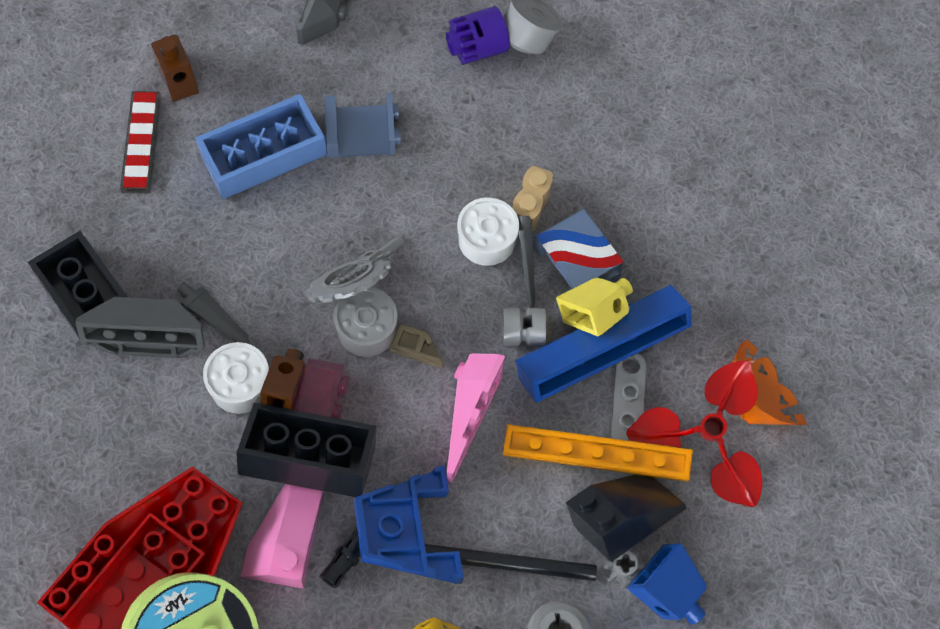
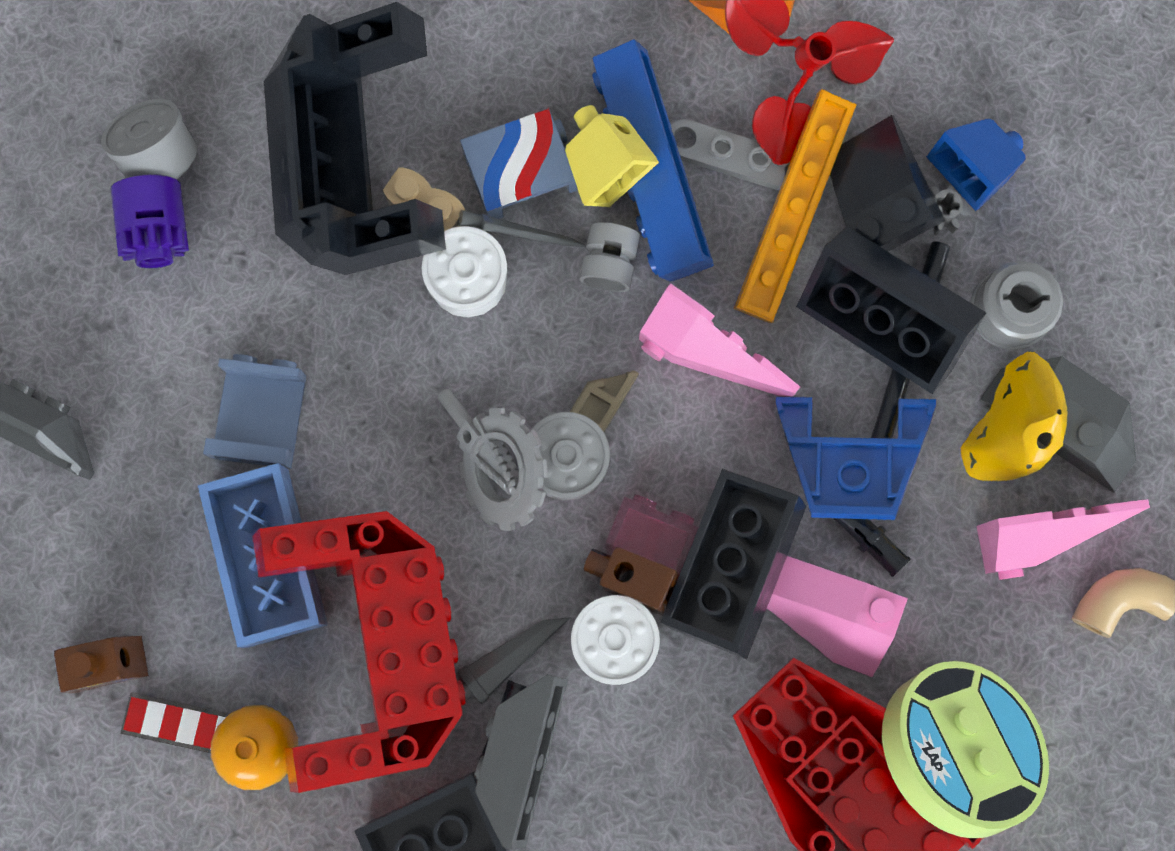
camera: 75 degrees left, 15 degrees up
none -> light orange cylinder [211,705,298,790]
none -> red wedge [253,511,465,793]
none -> black wedge [263,2,446,275]
none -> black brick [796,226,986,394]

